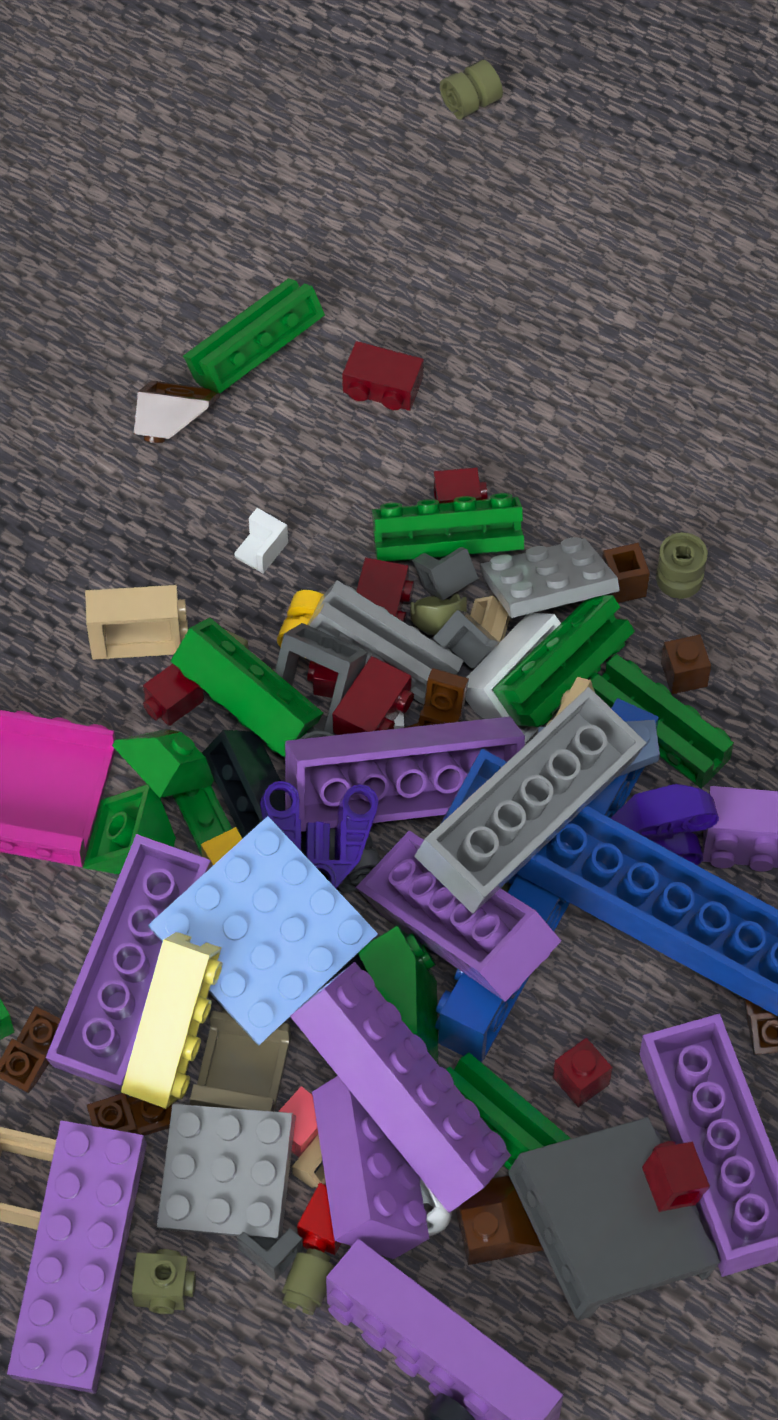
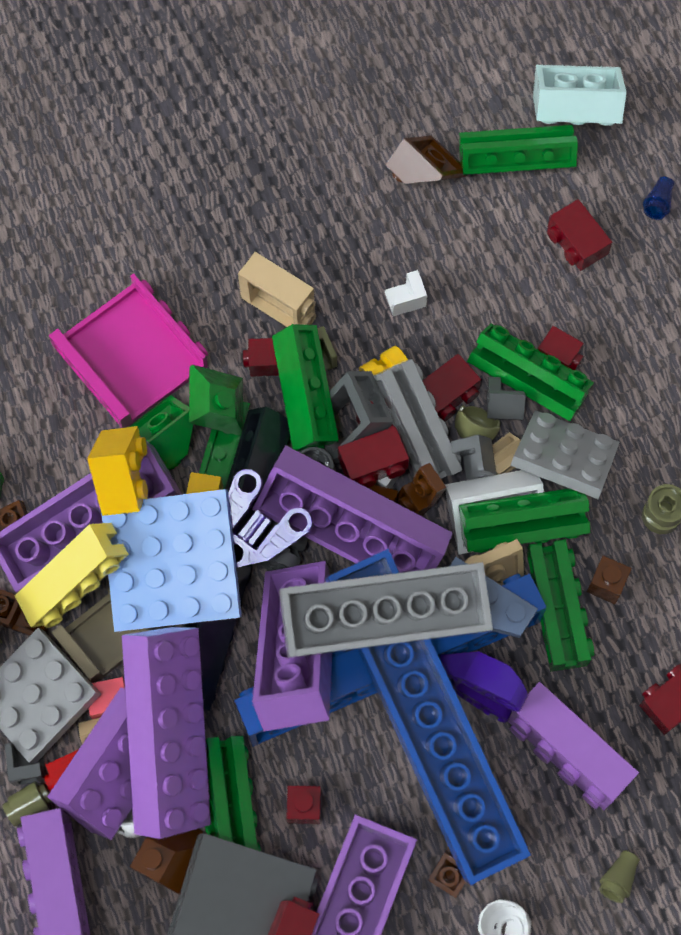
camera: 40 degrees right, 10 degrees up
green slope [358,926,438,1064] -> none
reddish brown brick [602,542,650,603] -> none
none -> yellow brick [87,426,148,516]
none -> light aqua brick [533,65,626,126]
none -> clear blue cone [643,176,674,220]

